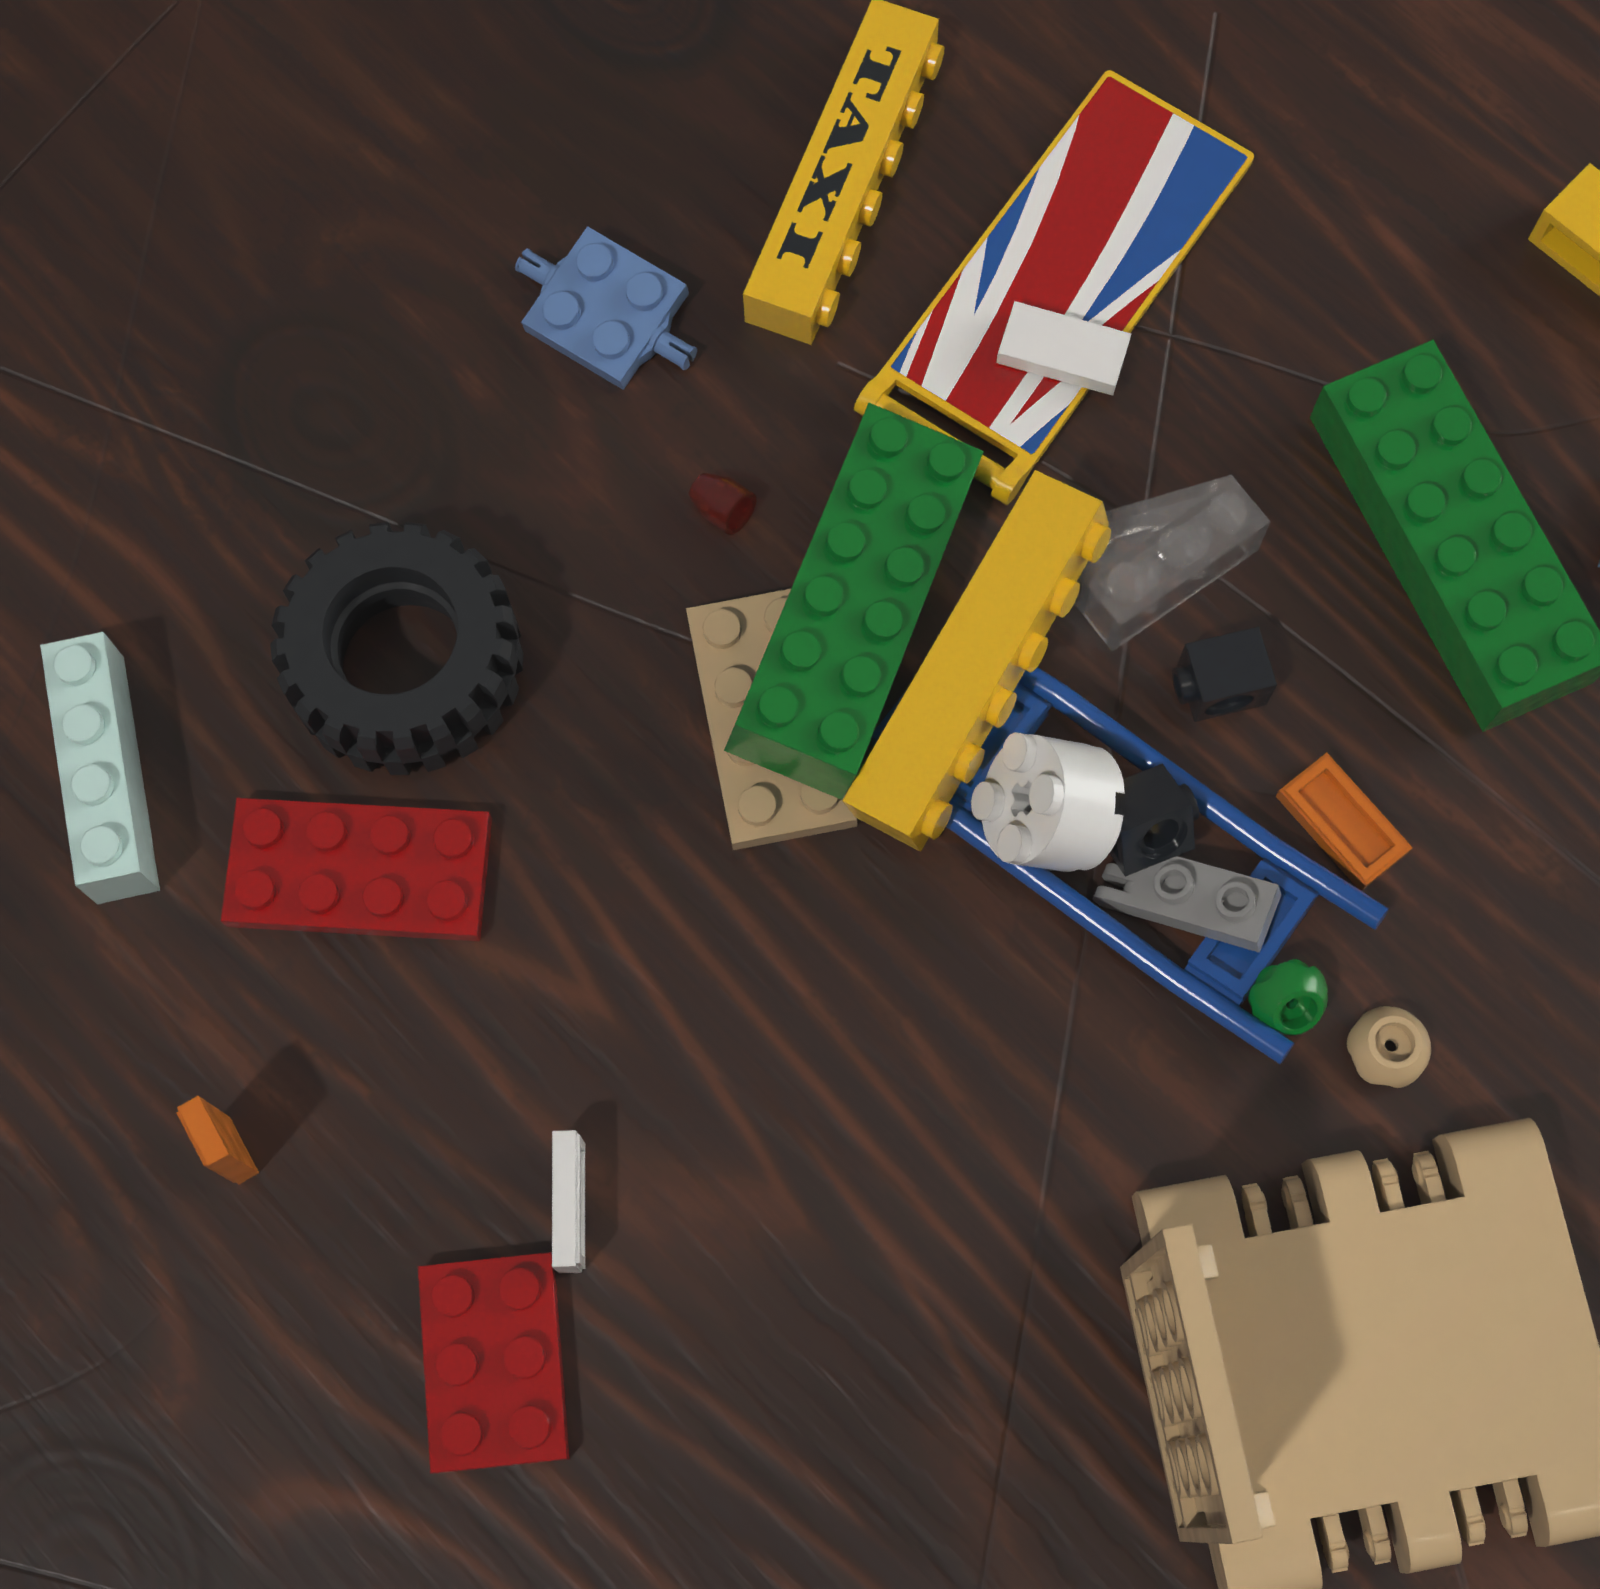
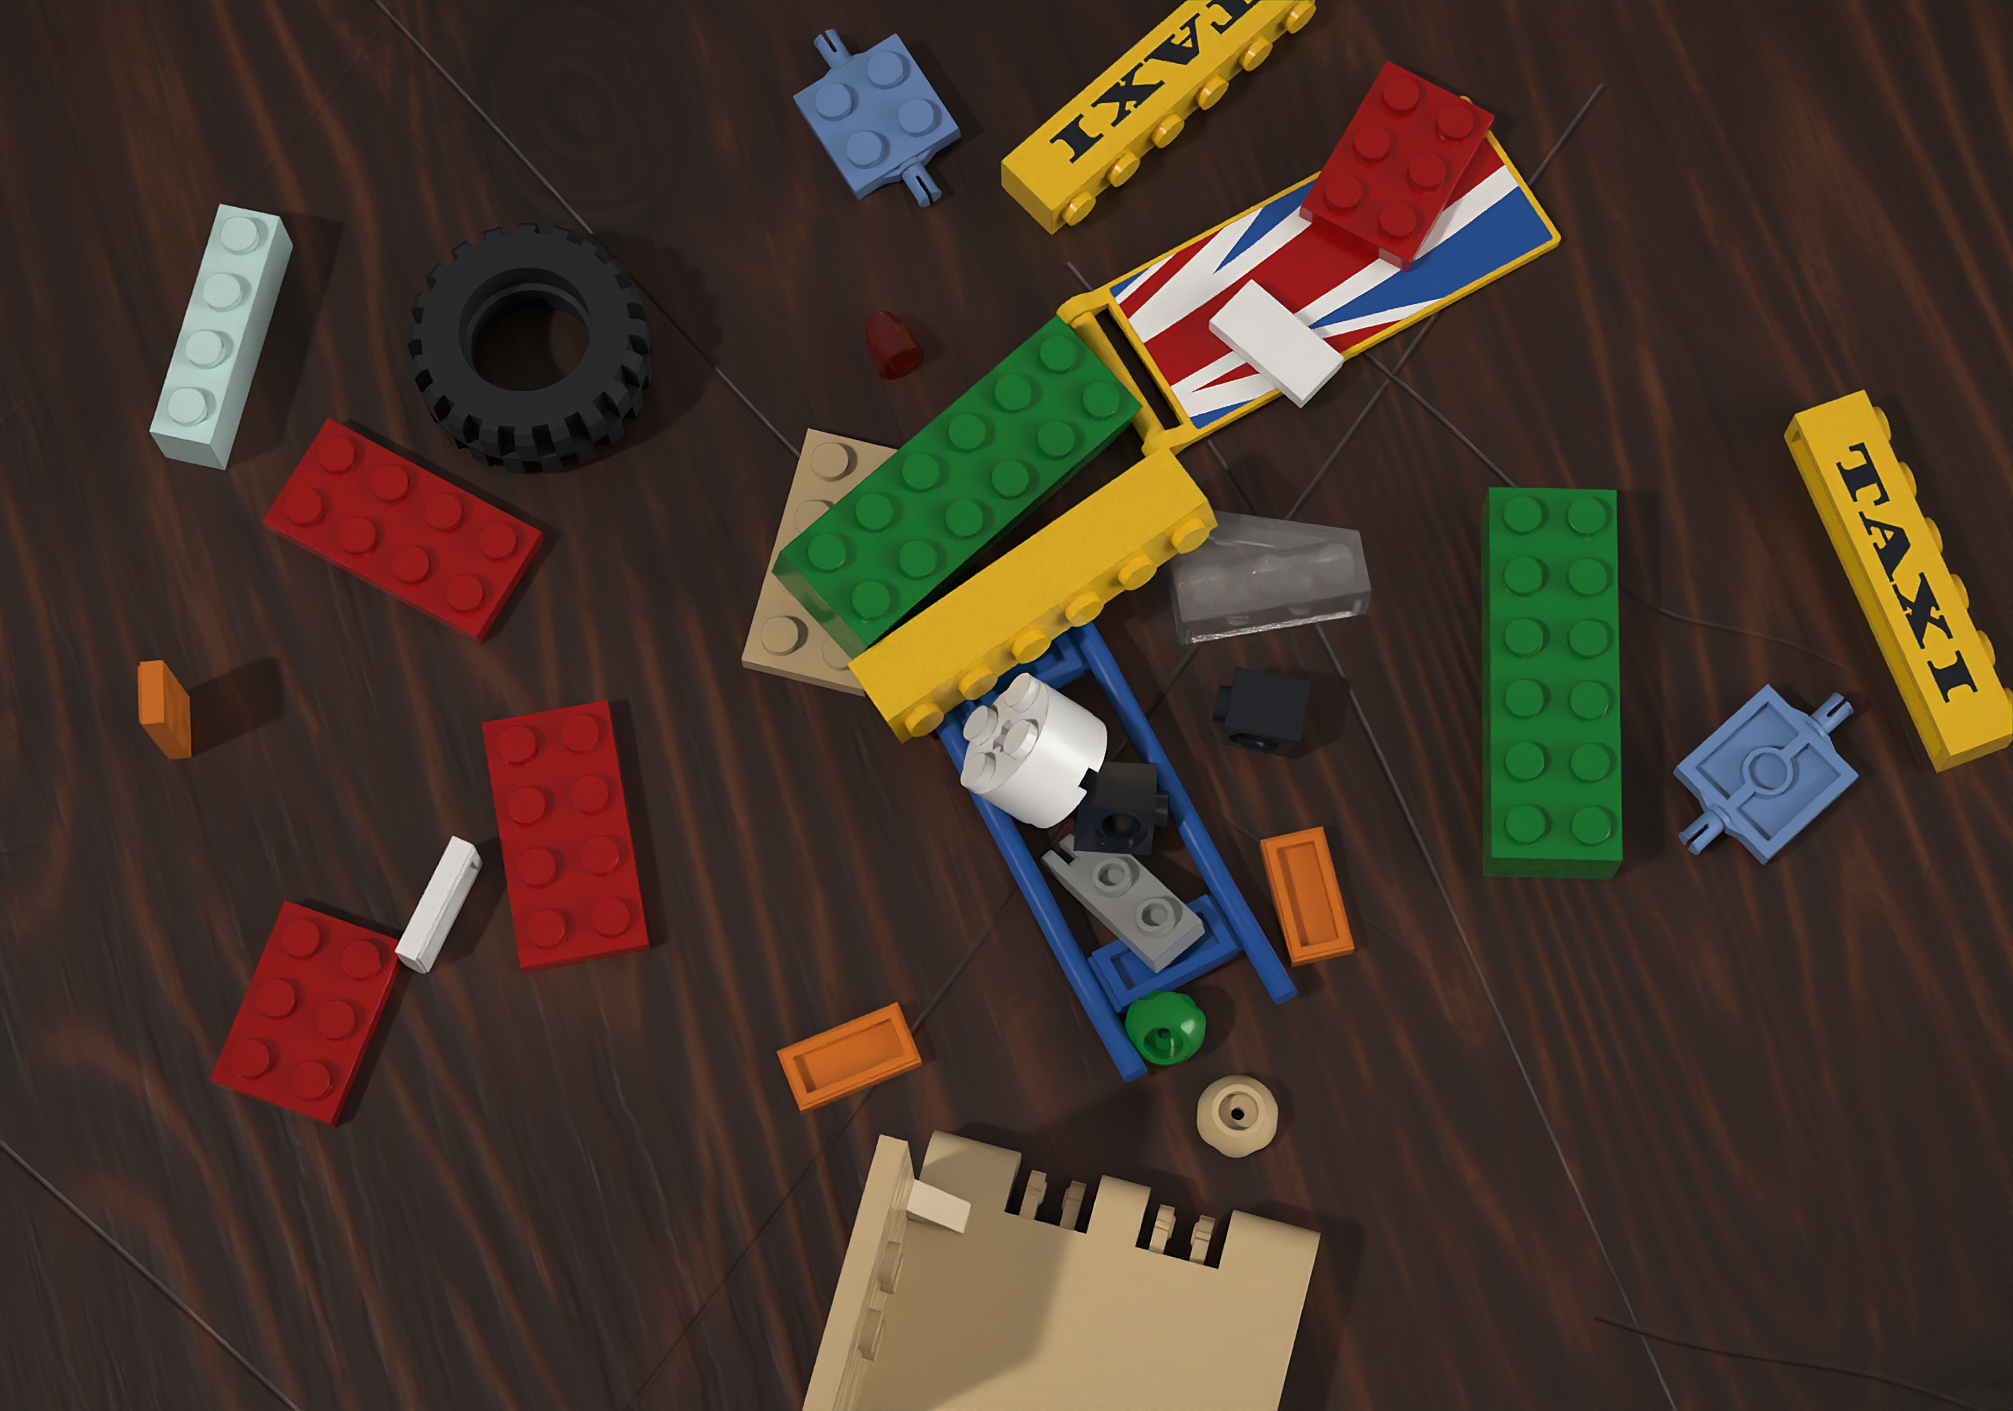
camera: 25 degrees right, 0 degrees up
none -> red plate [482,700,651,973]
none -> orange tile [776,1002,923,1115]
none -> red plate [1299,60,1495,272]

